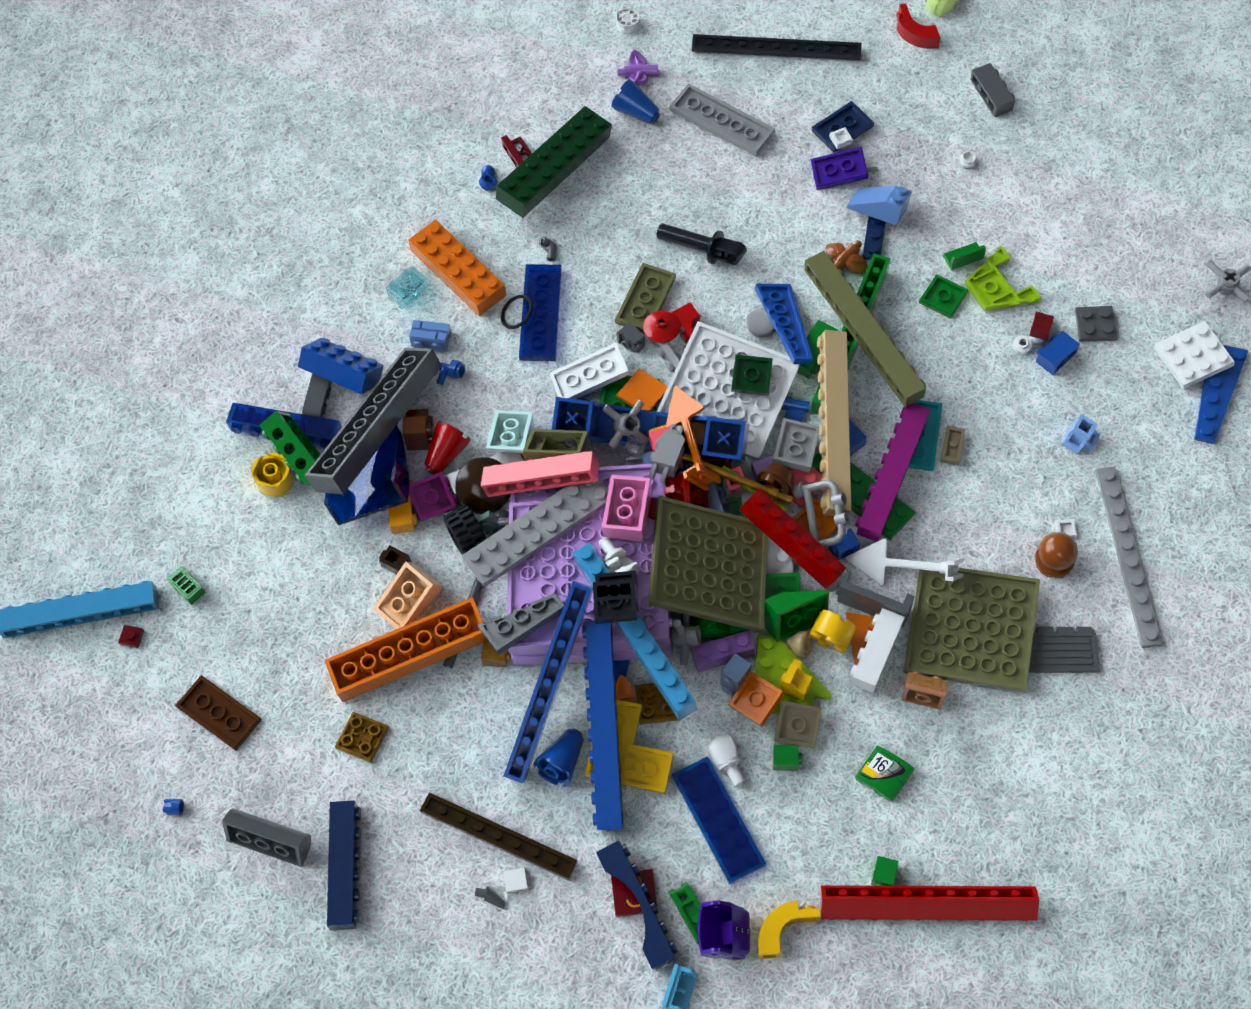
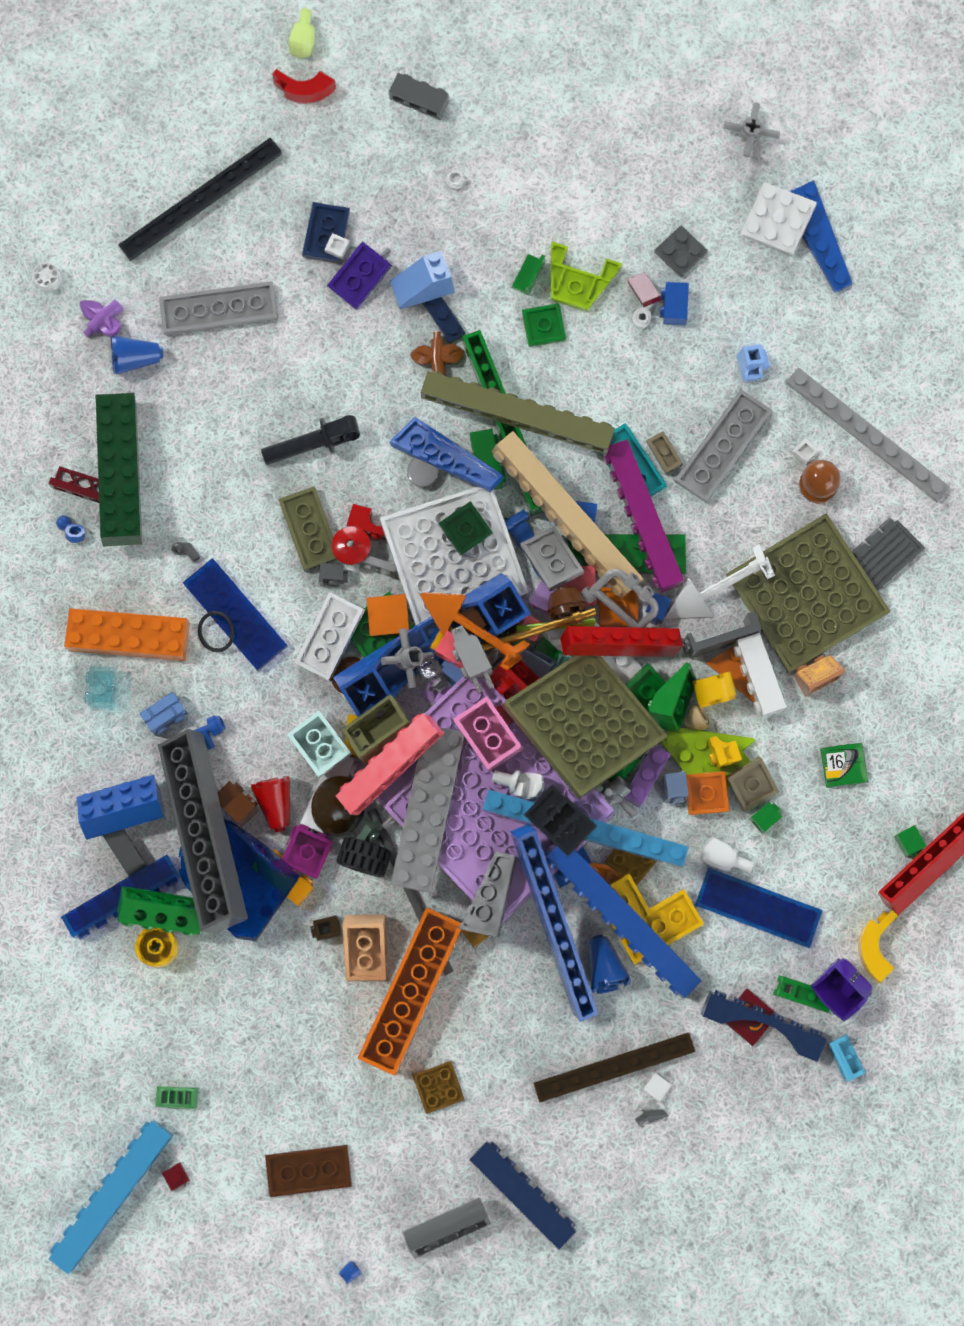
camera: 45 degrees left, 15 degrees up
none -> light grey plate [674,389,772,503]

